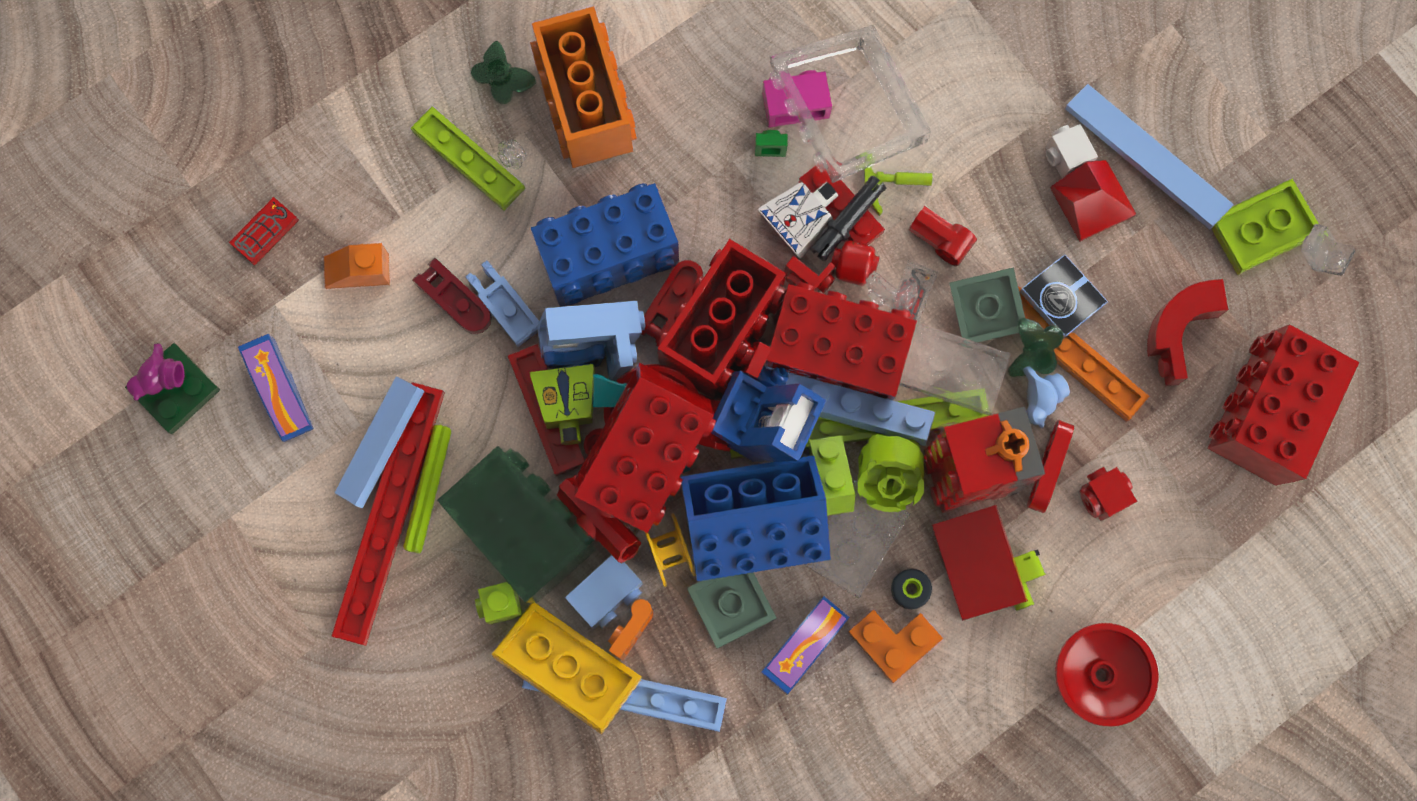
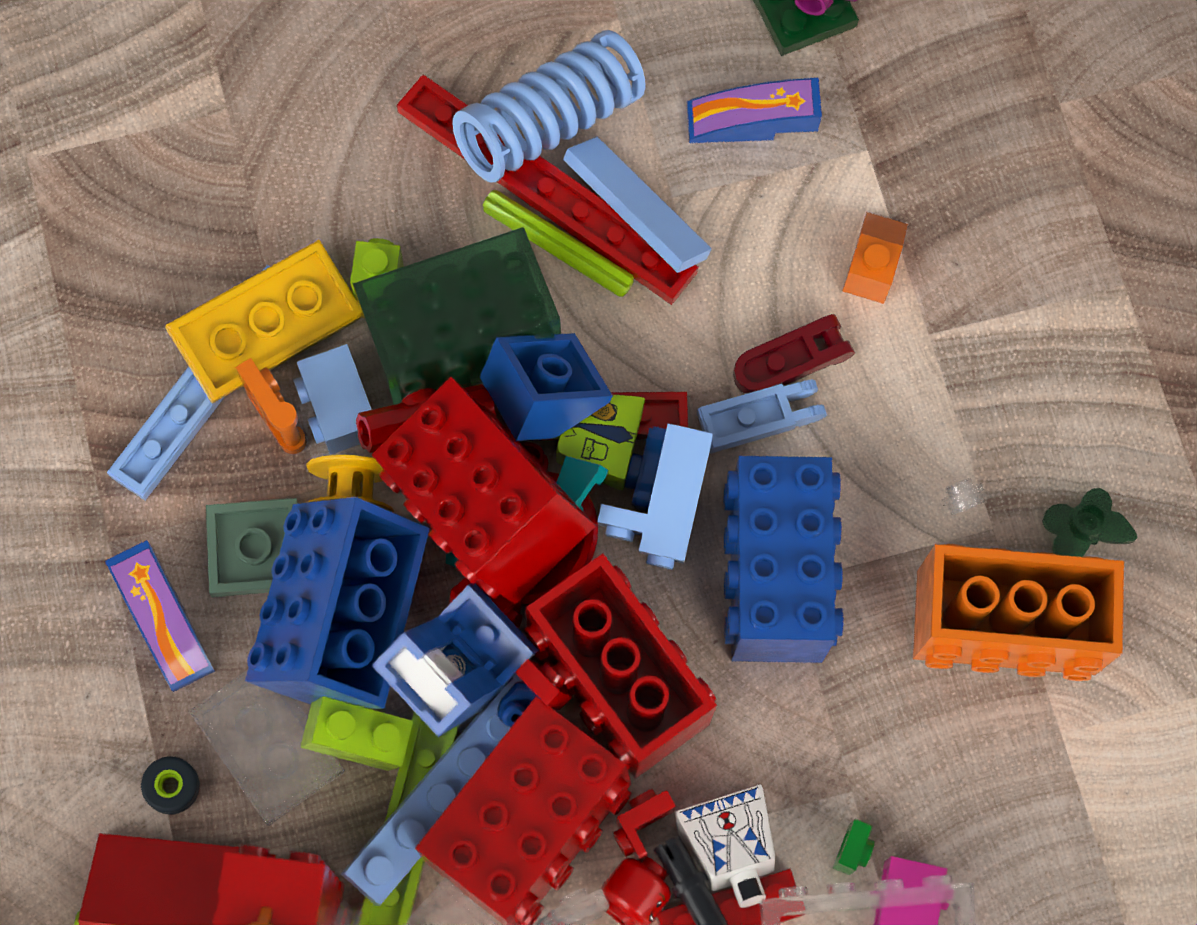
camera: 110 degrees right, 5 degrees down
tile [229,197,299,266] -> none
lime tile [411,106,525,211] -> none
red plate [641,260,703,343] -> none
orange plate [848,609,943,683] -> none
lime brick [858,435,924,512] -> none
none -> light blue piece [452,30,645,183]
none -> blue slope [480,333,613,441]

